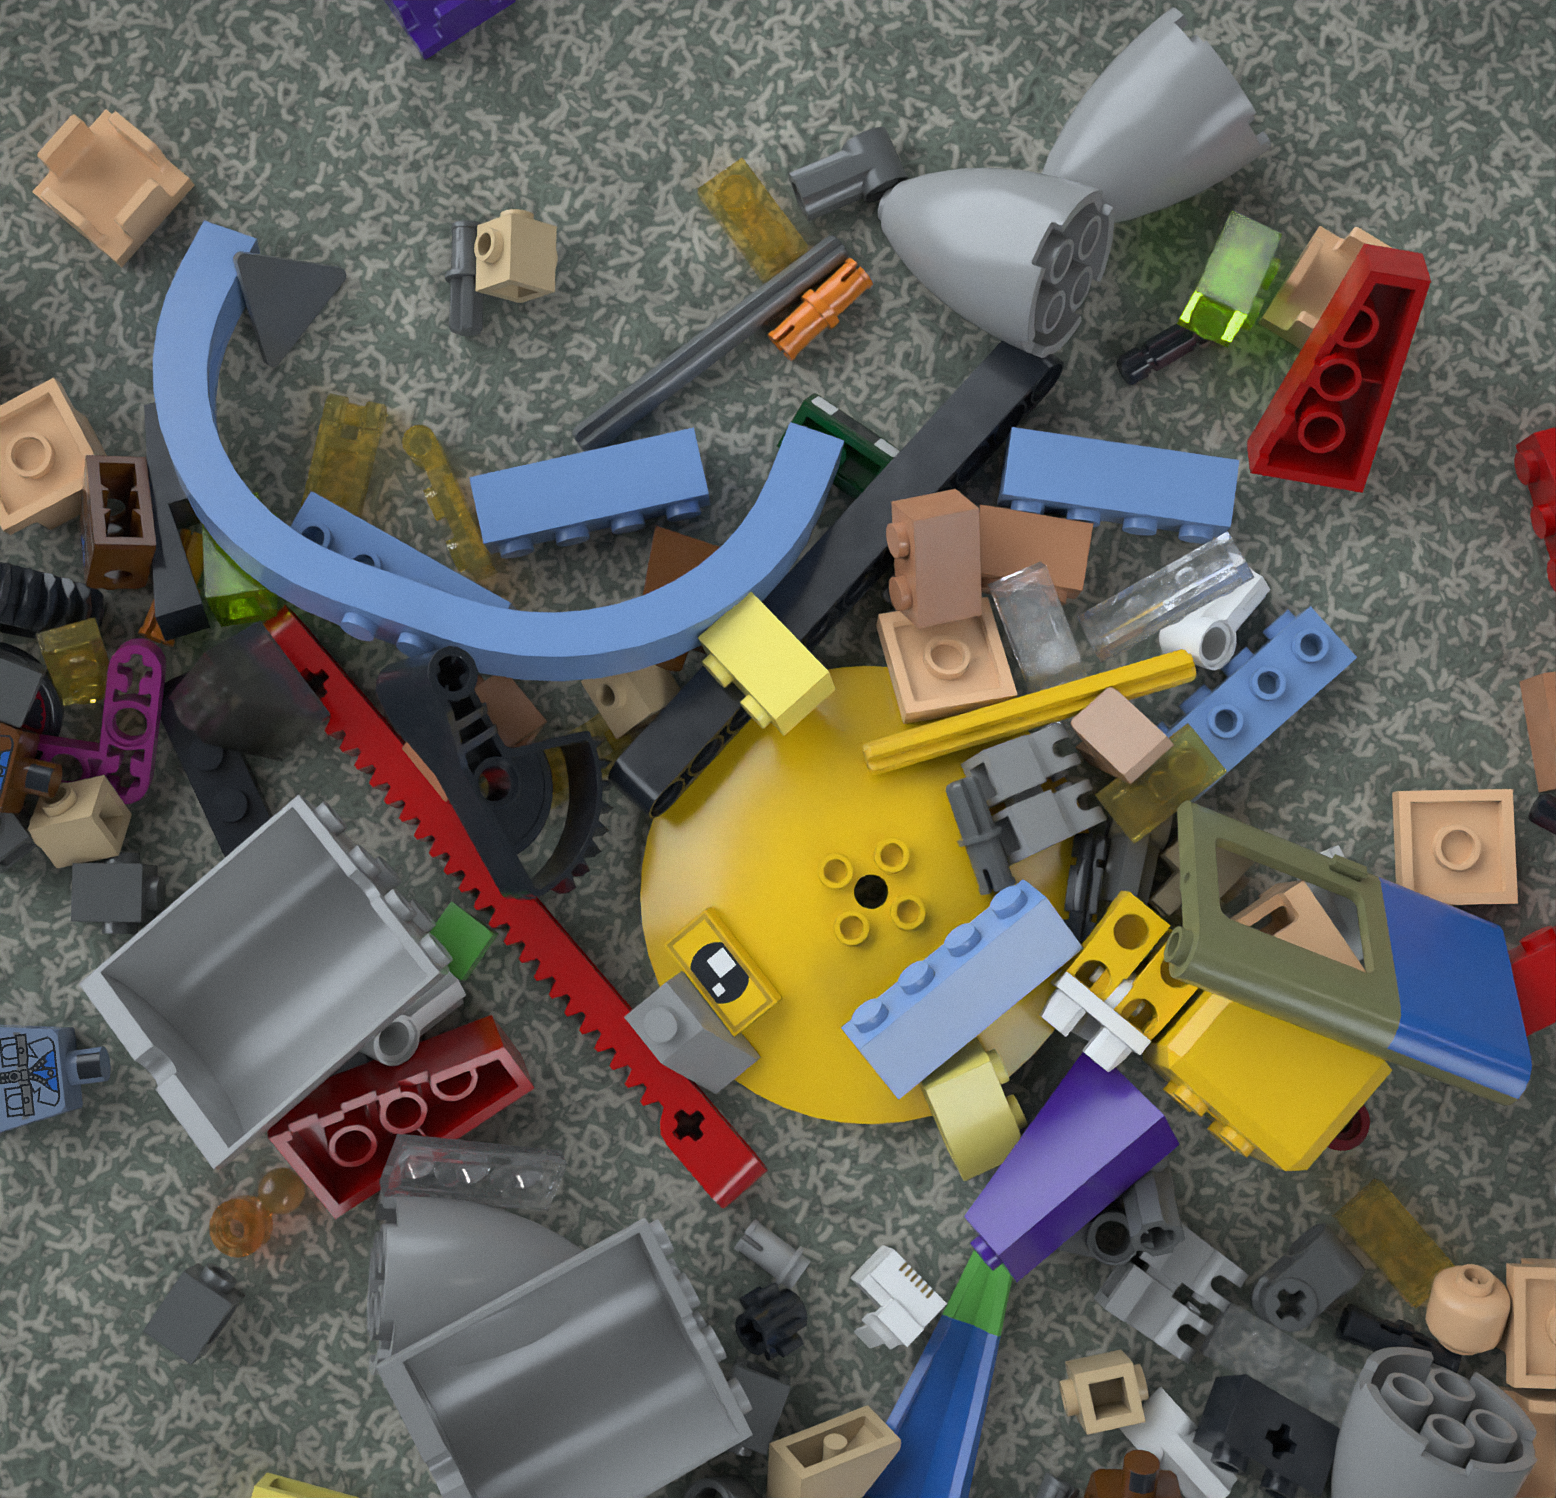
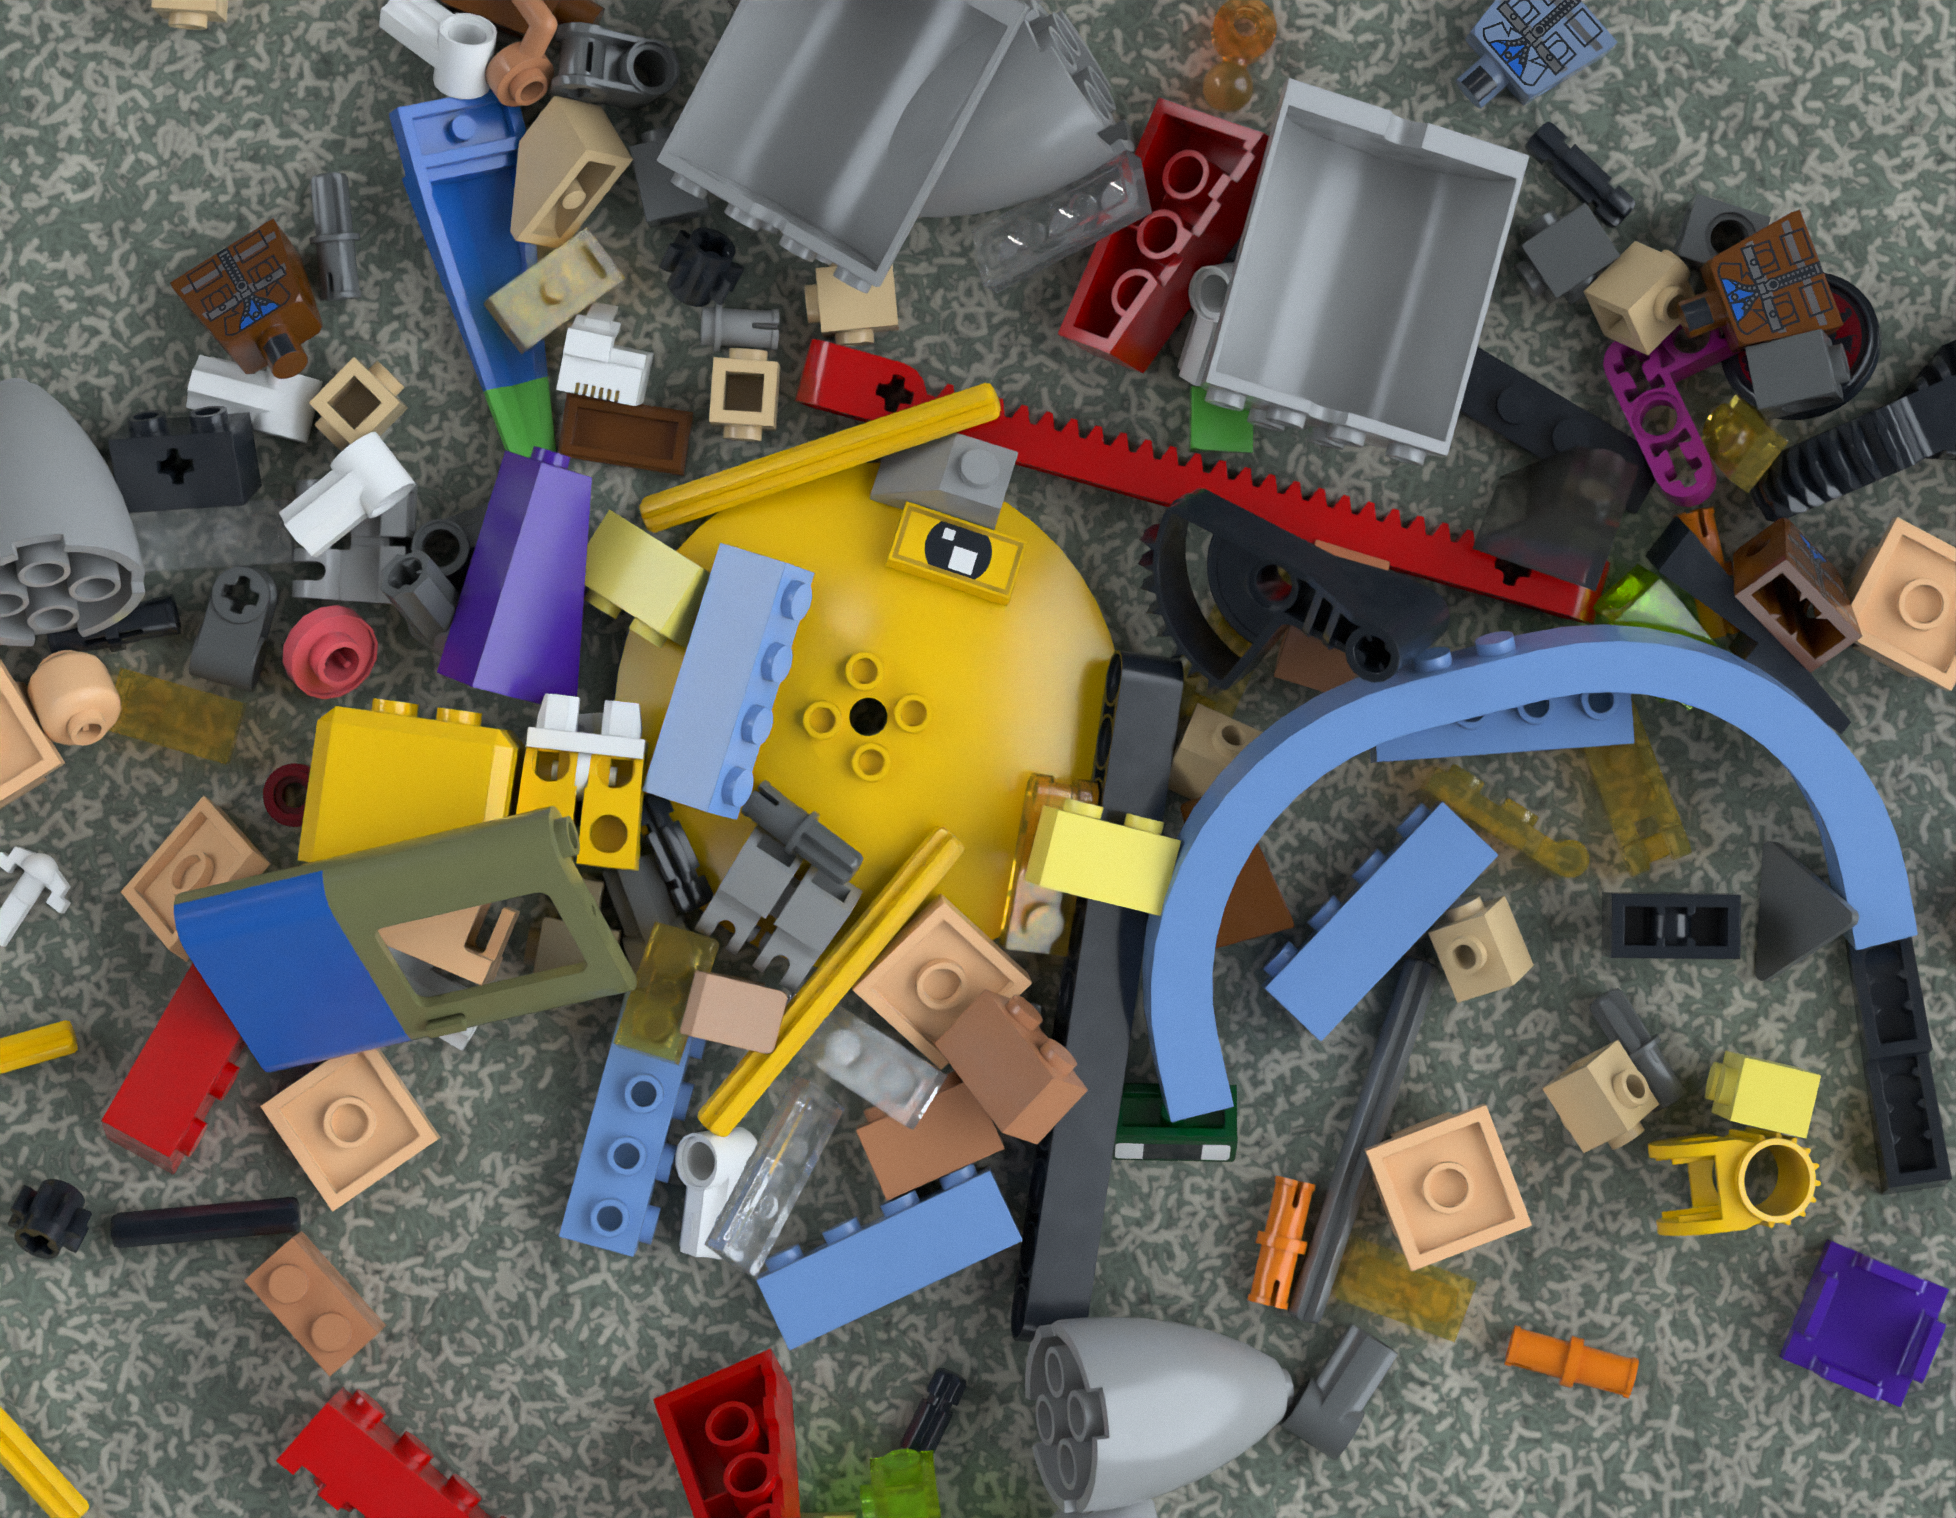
camera: 150 degrees right, 5 degrees up
none -> light nougat plate [121,796,271,962]
none -> white piece [279,432,416,557]
none -> coral plate [282,605,378,699]
none -> clear yellow plate [483,227,625,355]
none -> reddish brown tile [558,393,694,476]
none -> yellow axle [639,383,1001,533]
none -> tan brick [709,348,781,442]
none -> tan brick [805,262,899,347]
none -> clear yellow plate [999,773,1099,956]
none -> light nougat panel [1364,1103,1532,1271]
none -> tan brick [1428,894,1534,1003]
none -> orange pin [1504,1325,1639,1399]
none -> black axle [1525,122,1636,228]
none -> black brick [1601,892,1741,959]
none -> yellow piece [1647,1127,1821,1236]
none -> light yellow piece [1705,1051,1821,1139]
none -> black slope [1845,937,1952,1195]

